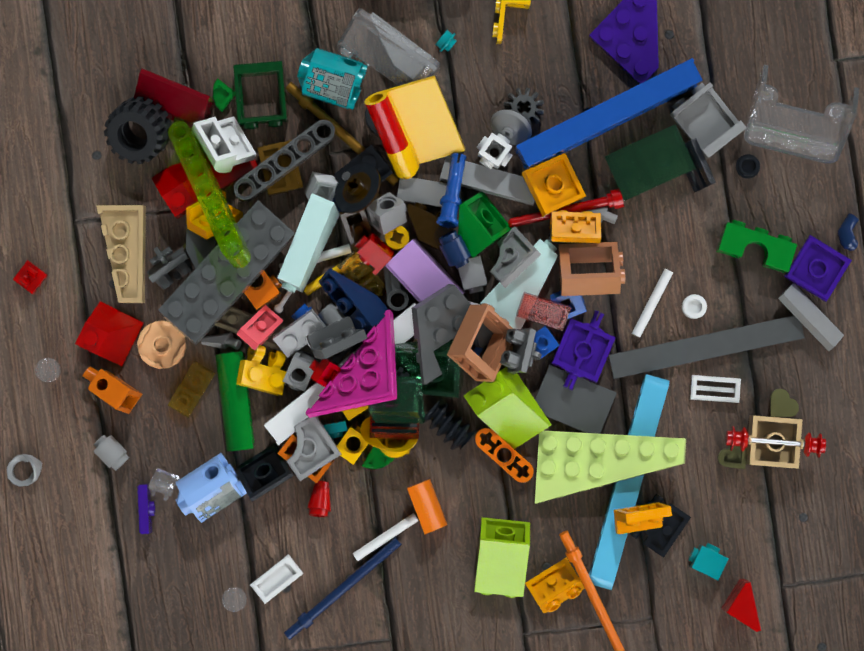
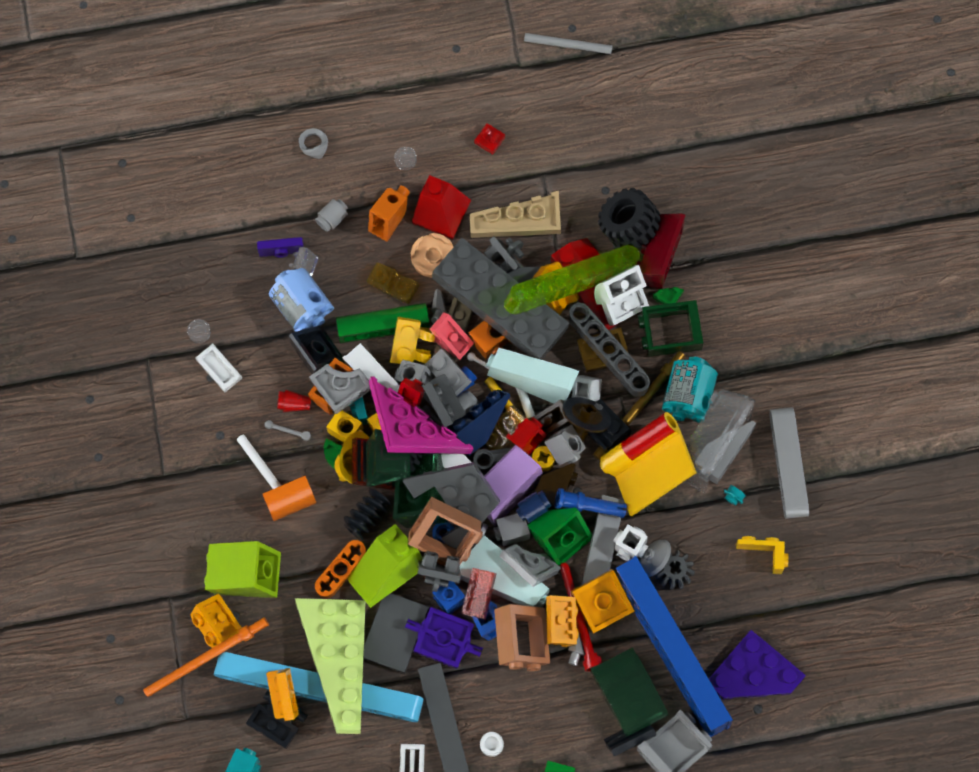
camera: 90 degrees right, 15 degrees down
dark blue bar [284,537,402,640] -> none
light grey tile [397,178,447,208] -> none
white bar [632,269,673,338] -> none
none -> light grey hinge [264,420,311,441]

